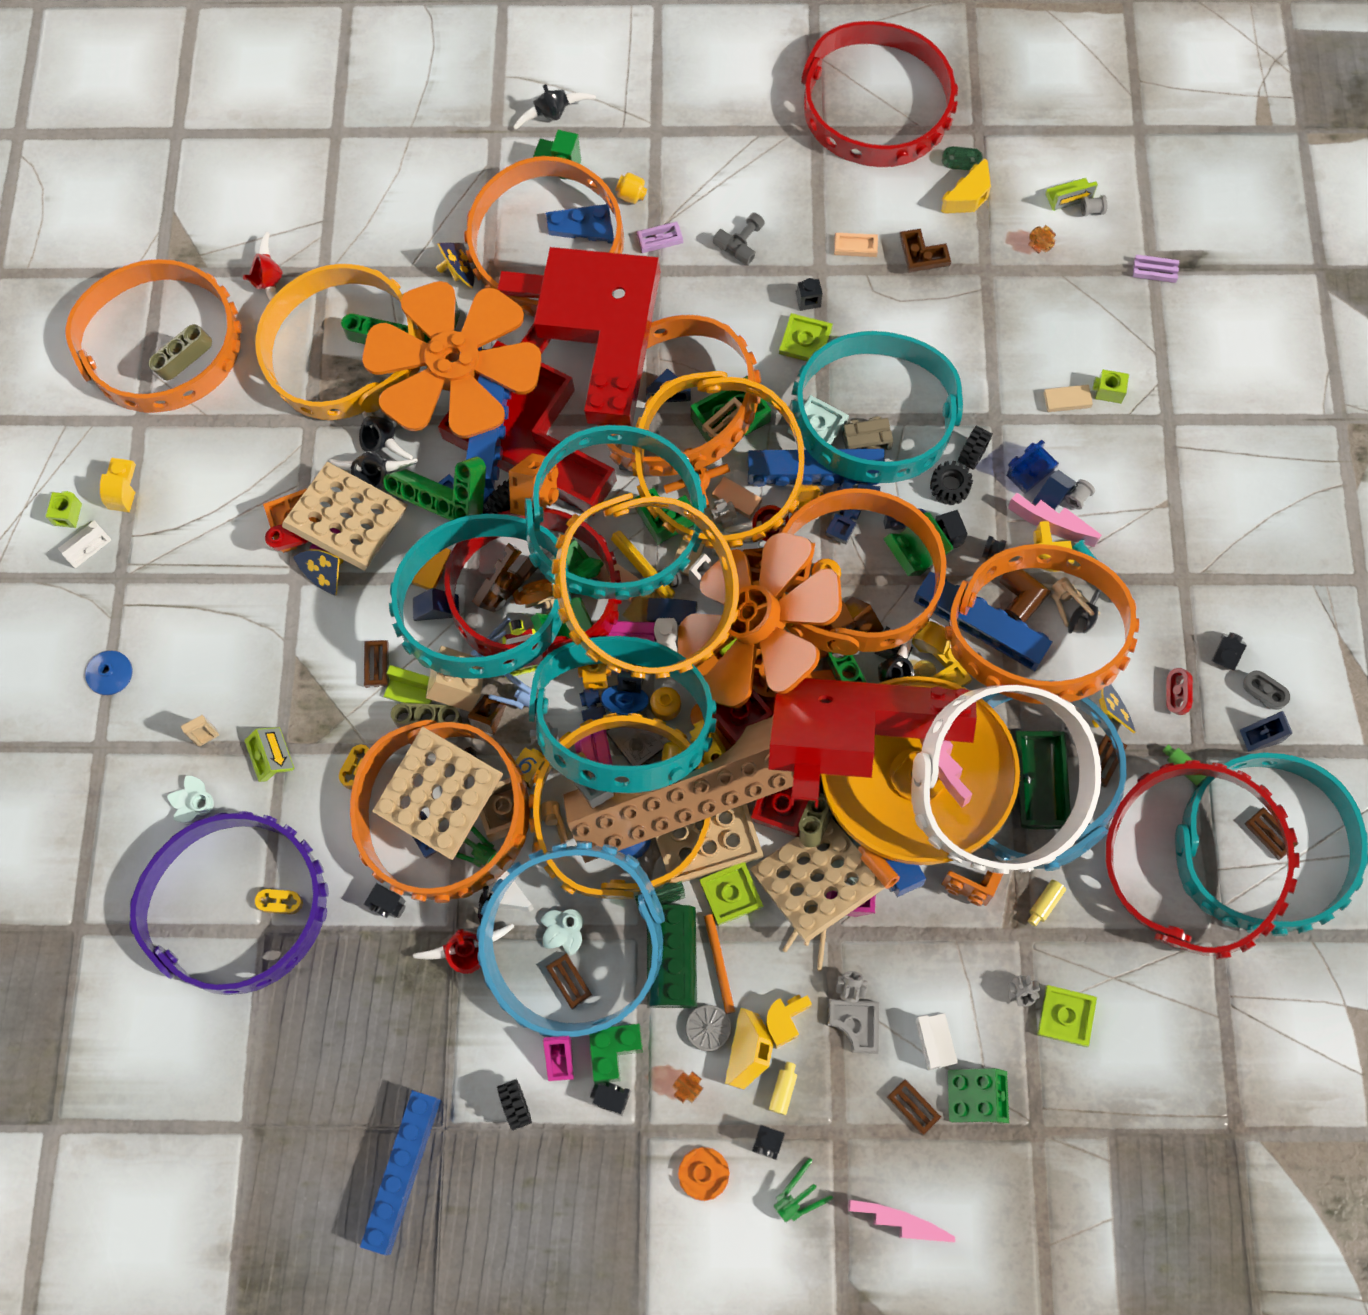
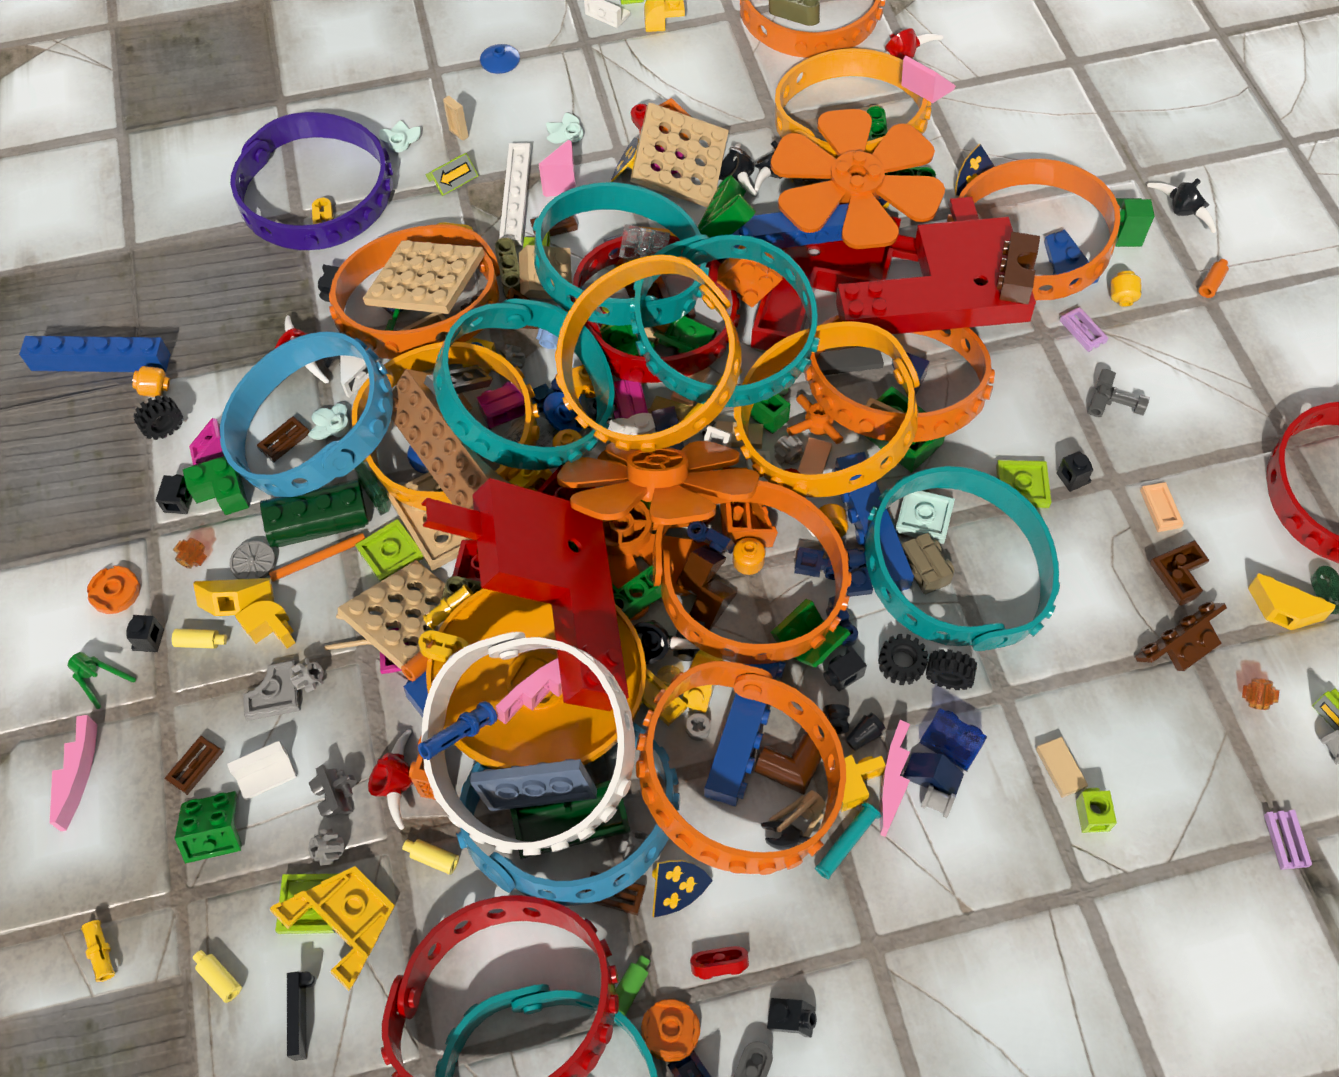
camera: 75 degrees right, 10 degrees down
none -> yellow pin [81,920,115,982]
none -> light orange head [132,366,170,397]
none -> light yellow cylinder [193,950,242,1003]
none -> yellow wing [270,866,395,991]
none -> black hinge [287,971,316,1061]
none -> flat silver hips [309,765,357,818]
none -> red helmet [368,729,413,830]
none -> yellow beam [418,630,469,663]
none -> blue pin [418,701,497,760]
none -> yellow pin [423,584,474,630]
none -> sand blue plate [470,759,597,811]
none -> white plate [499,143,531,246]
none -> bright pink slope [539,140,576,197]
none -> light aqua plate [546,113,583,143]
none -> clear brick [619,224,670,258]
none -> orange tile [640,999,700,1062]
none -> black cone [845,712,886,751]
none -> bright pink slope [902,56,956,103]
none -> reddish brown arch [997,232,1040,304]
none -> reddish brown bracket [1135,601,1227,671]
none -> orange cylinder [1199,259,1229,298]

